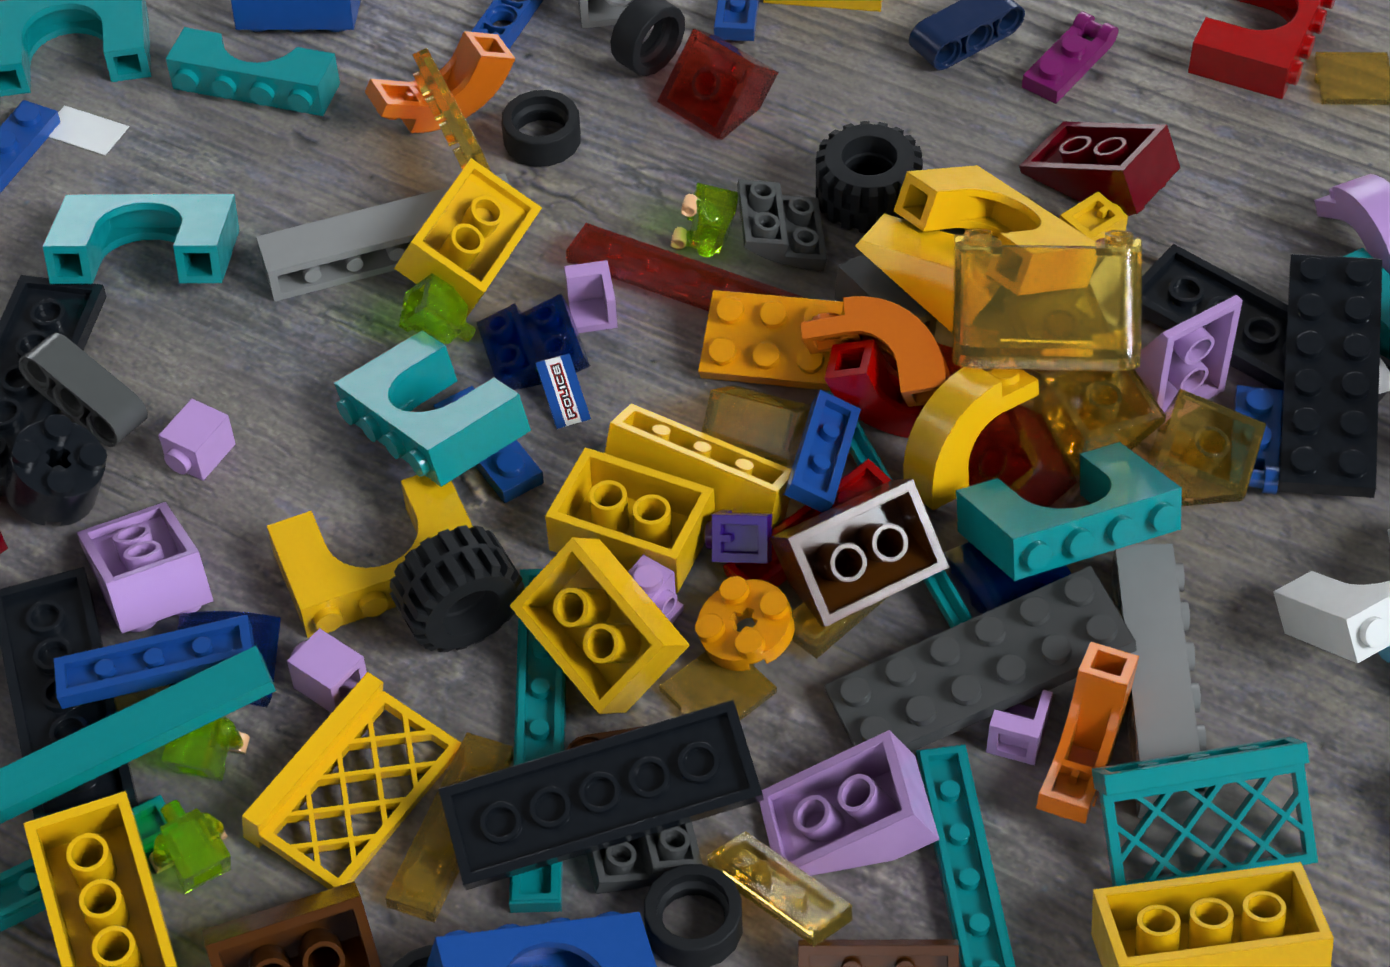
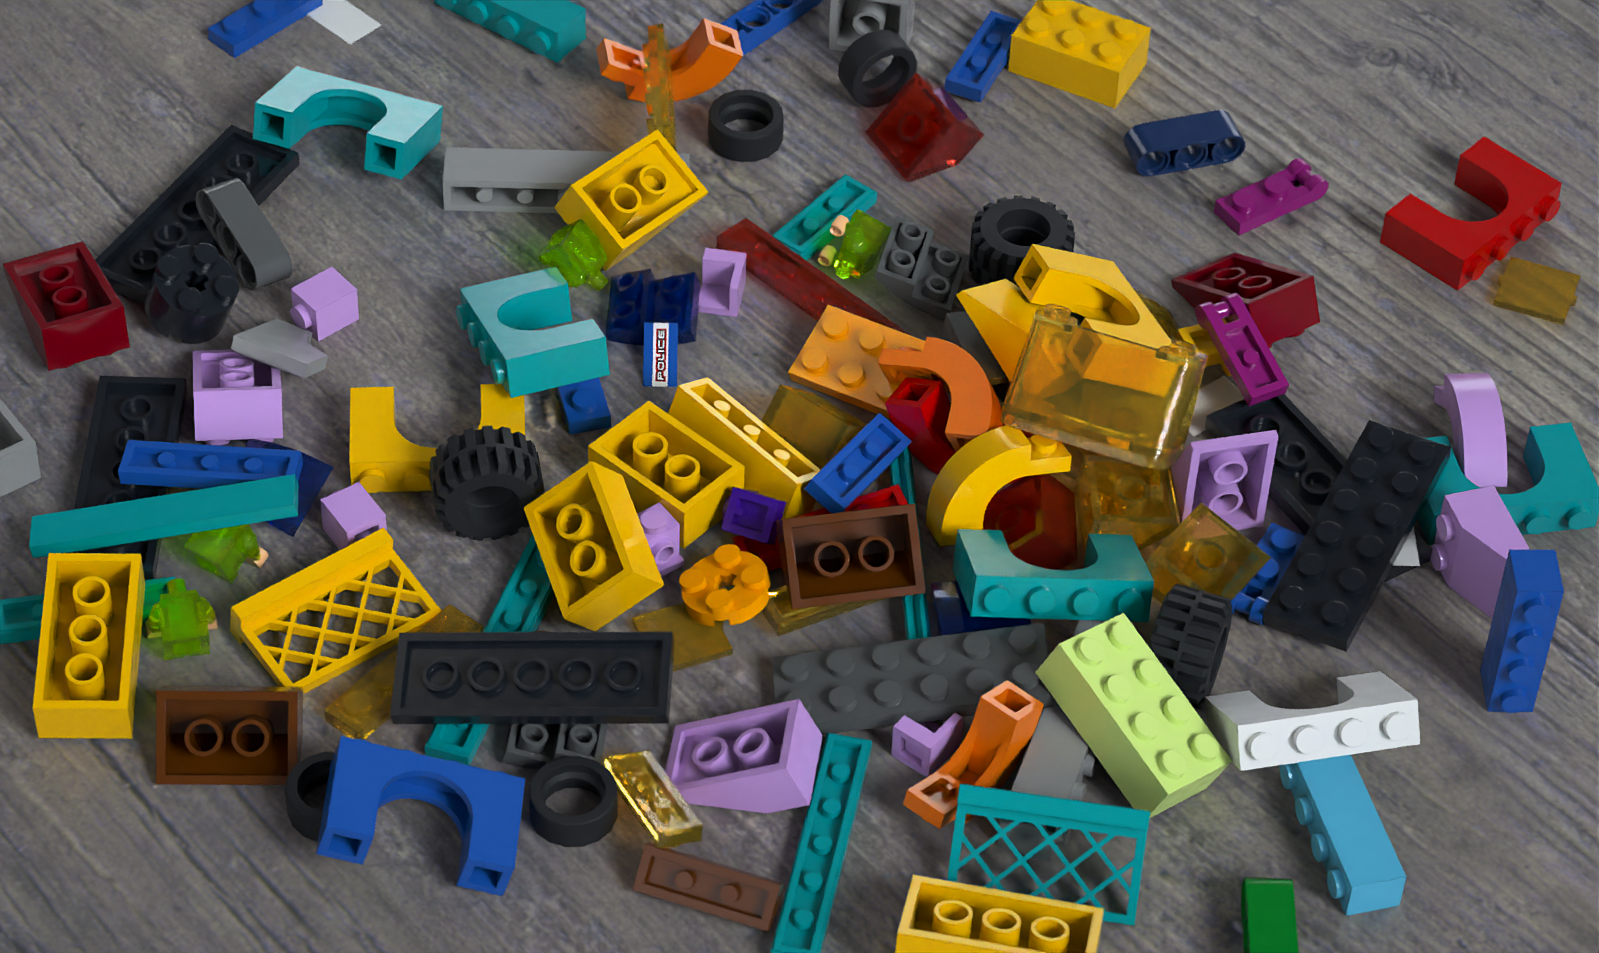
camera: 15 degrees right, 5 degrees down
none -> light grey tile [231,318,328,379]
none -> teal tile [769,174,877,266]
none -> yellowish green brick [1035,613,1232,818]
none -> black tyre [1149,584,1232,709]
none -> magenta plate [1195,293,1289,406]

